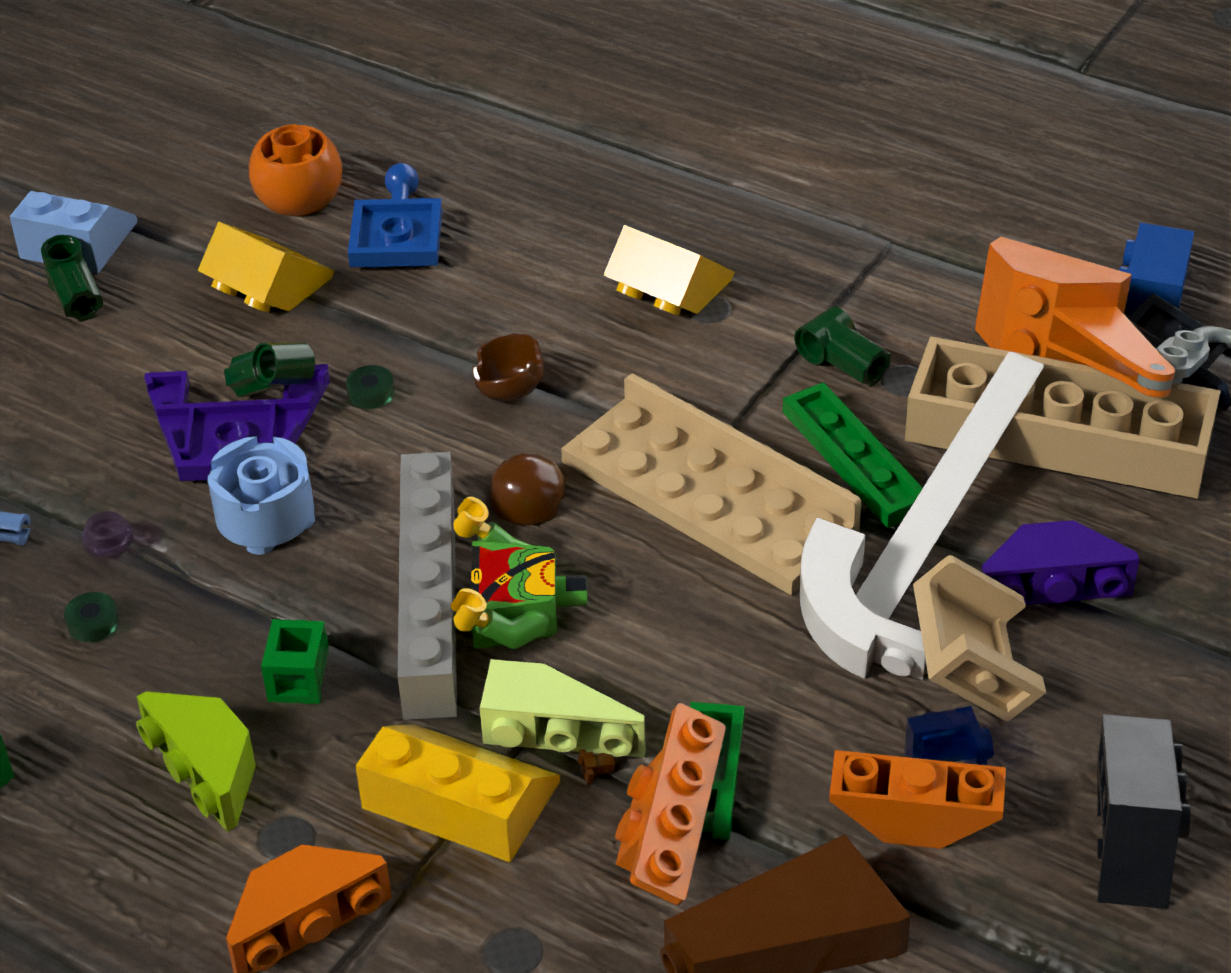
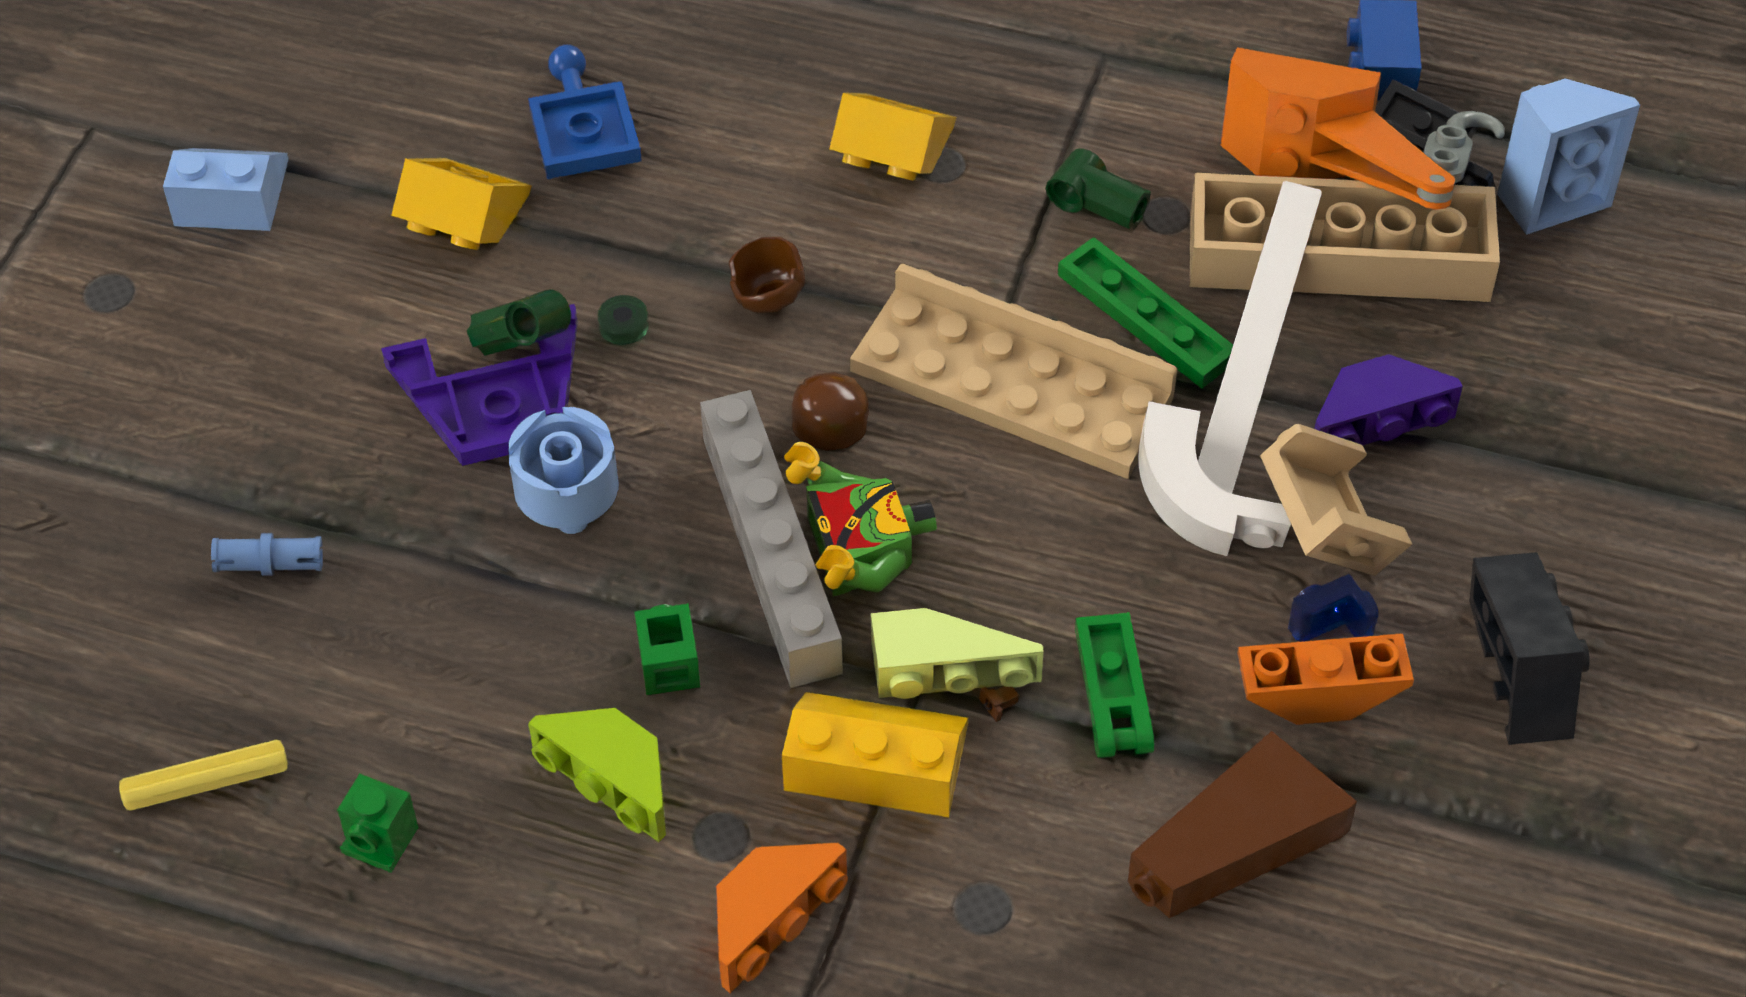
camera: 15 degrees left, 10 degrees up
dark green piece [41,234,104,322] -> none
clear green tile [64,592,119,642] -> none
clear purple plate [82,511,133,557] -> none
orange wheel [249,124,342,216] -> none
orange bracket [615,703,726,905] -> none

